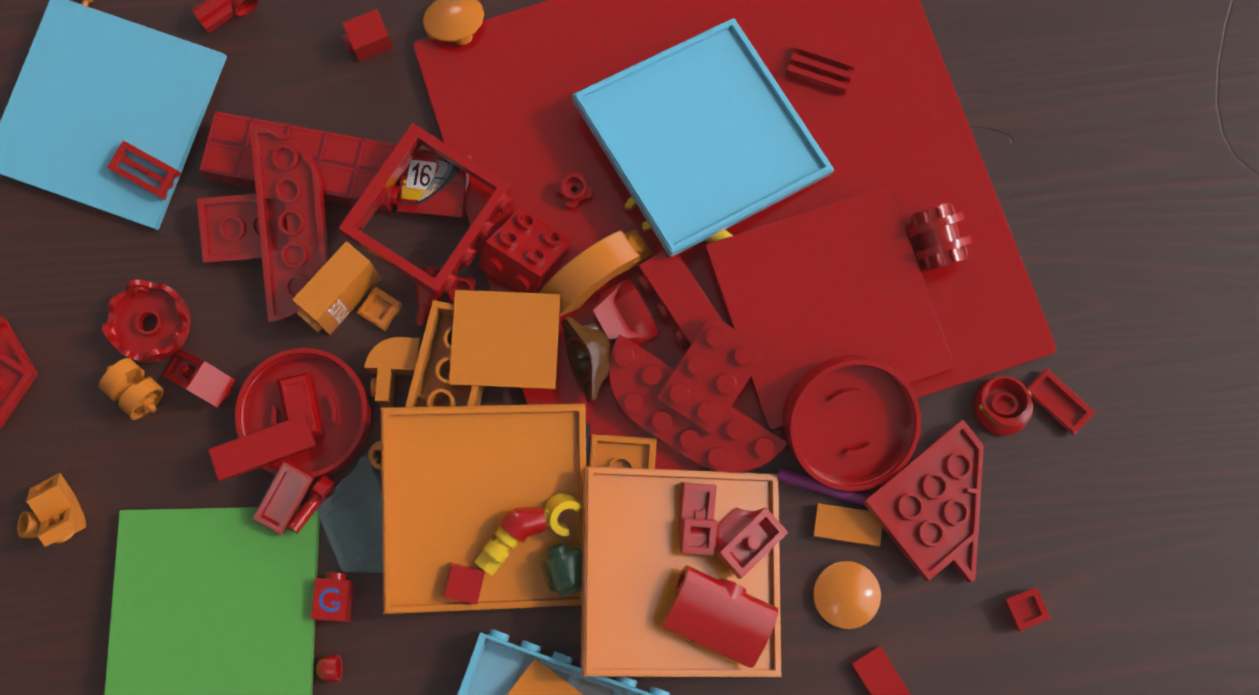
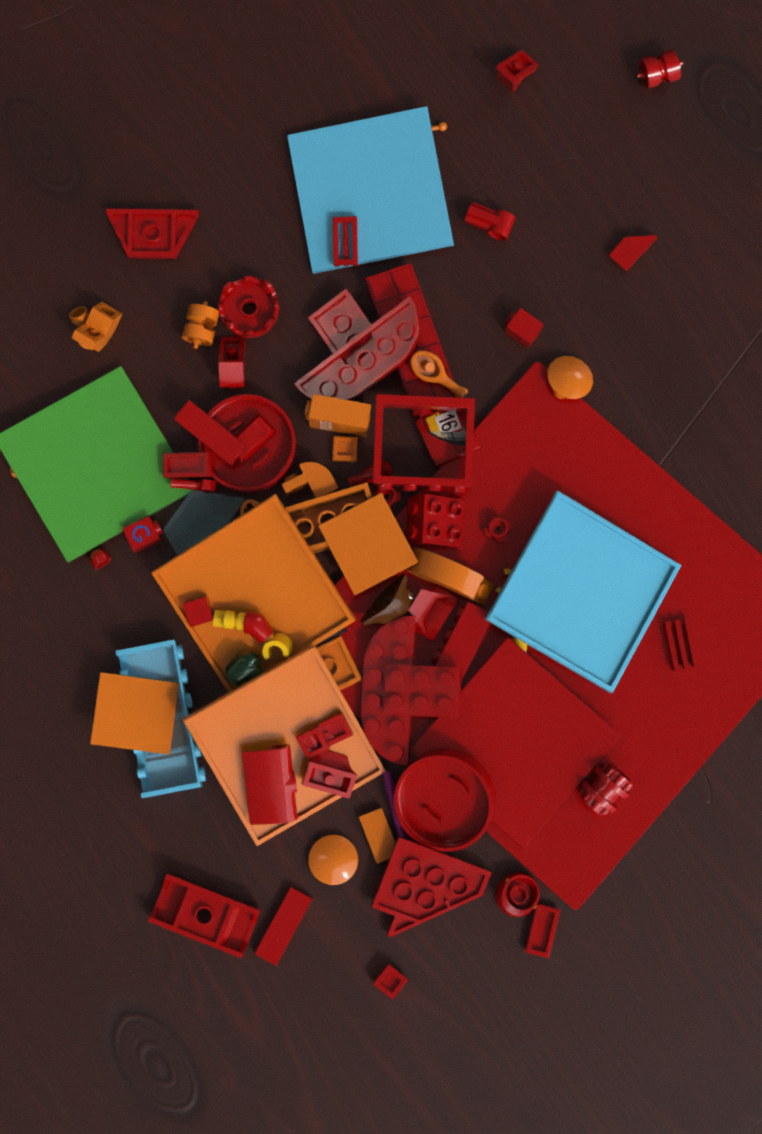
camera: 50 degrees right, 5 degrees up
none -> orange piece [410,351,468,398]

